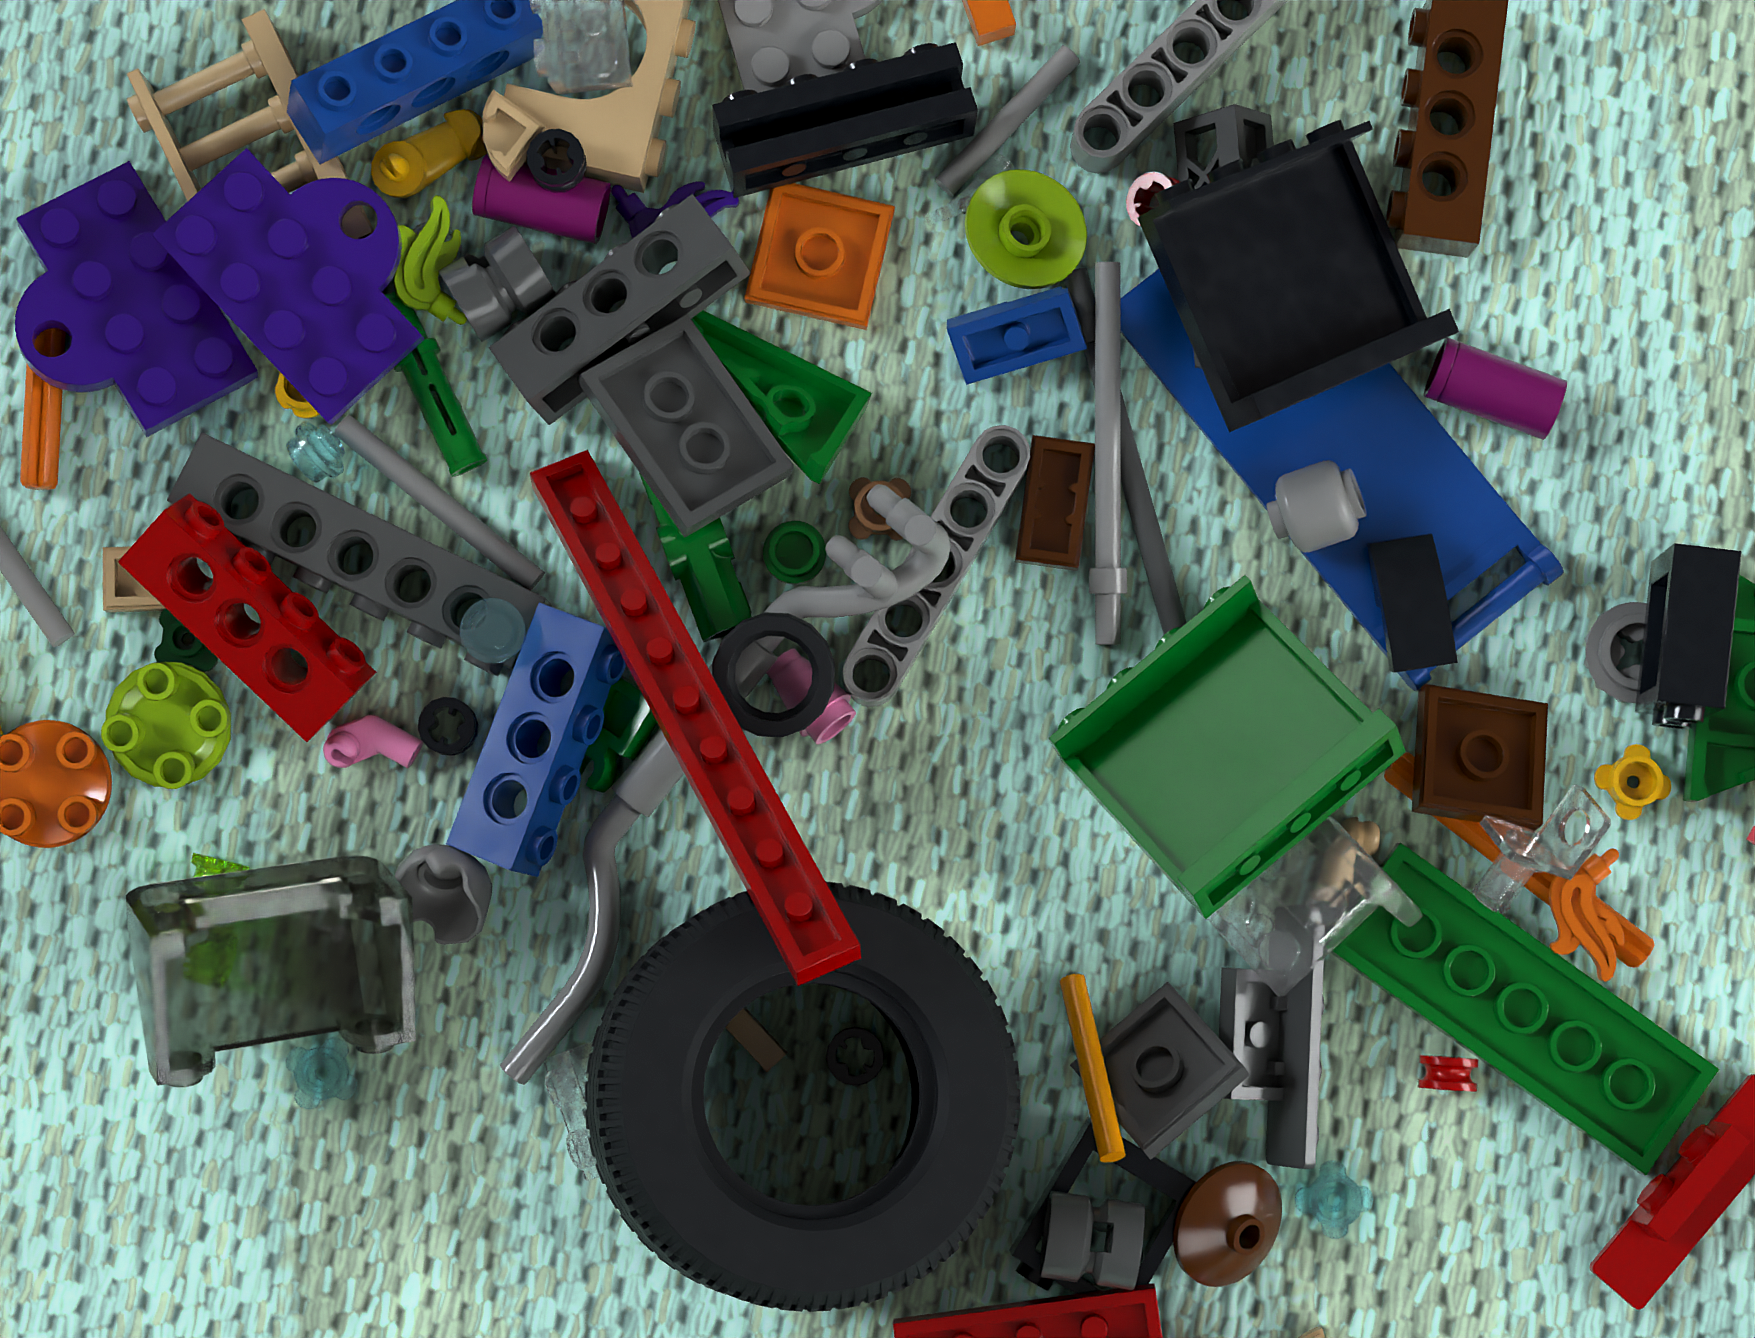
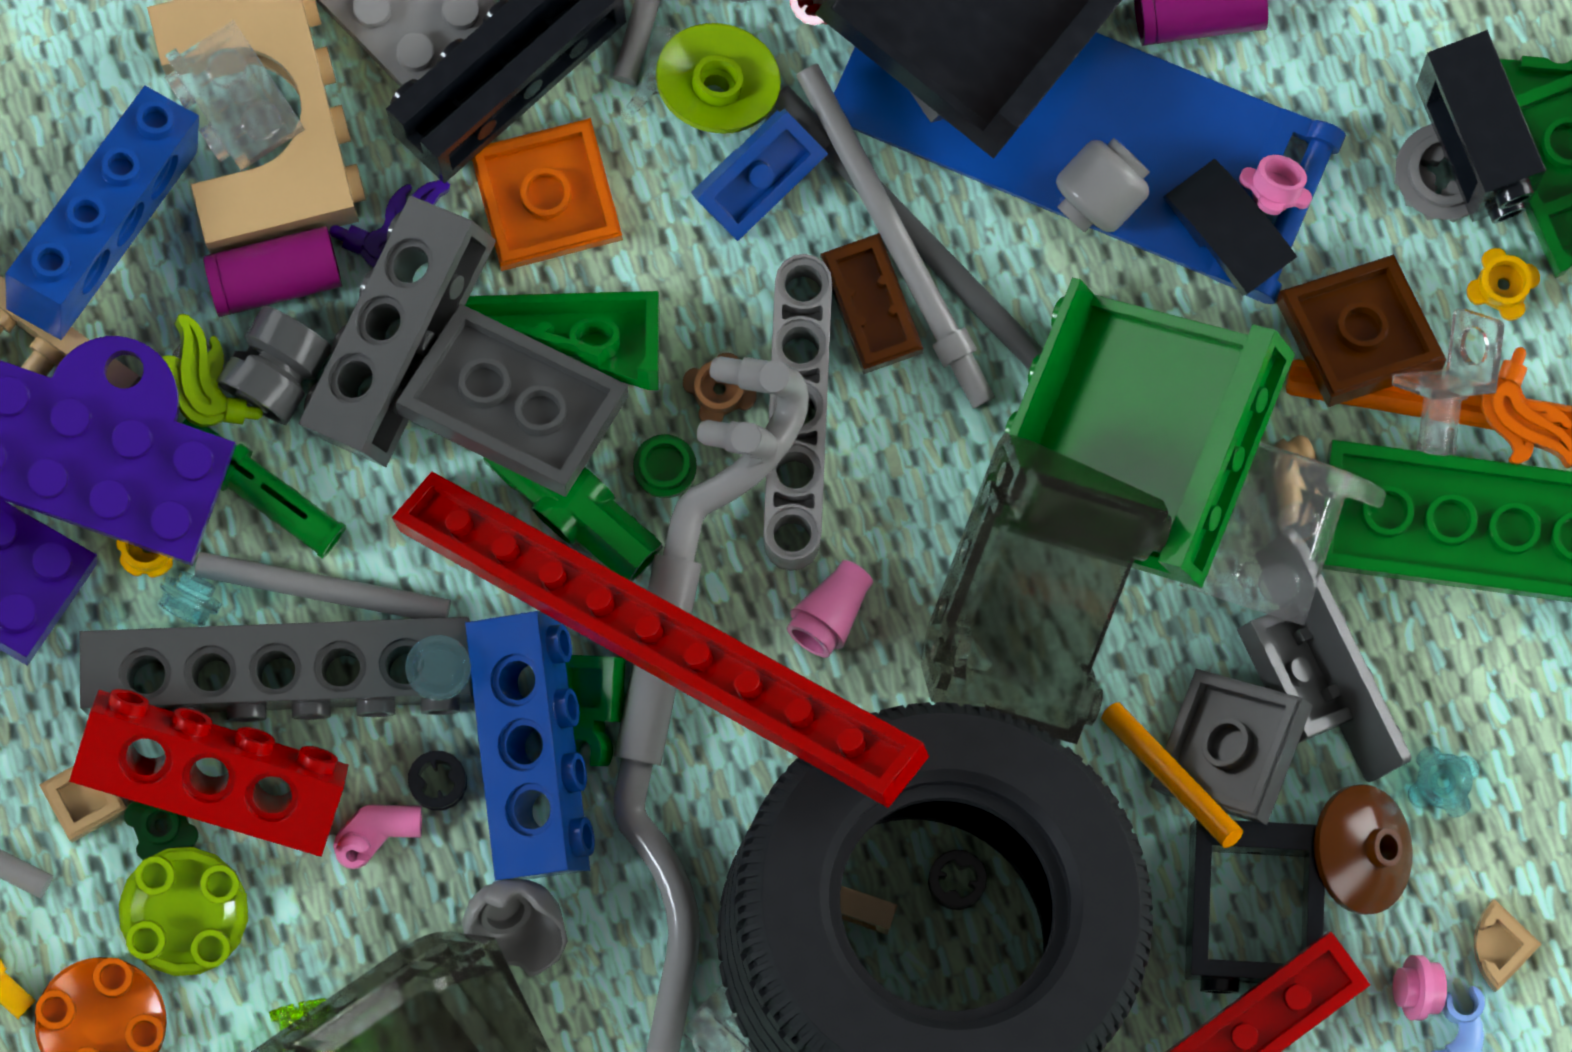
camera: 30 degrees left, 5 degrees down
yellow piece [371,109,487,198] -> none
tan tile [482,89,546,182] -> none
black bush [527,129,587,193] -> none
black tyre [712,612,835,737] -> none
bright pink cone [766,648,856,745] -> none
dark grey wheel [1040,1191,1145,1290] -> none
red bush [1418,1055,1478,1092] -> none
none -> bright pink cone [787,560,873,658]
none -> clear smoke windscreen [920,432,1172,745]
none -> bright pink plate [1239,155,1312,215]

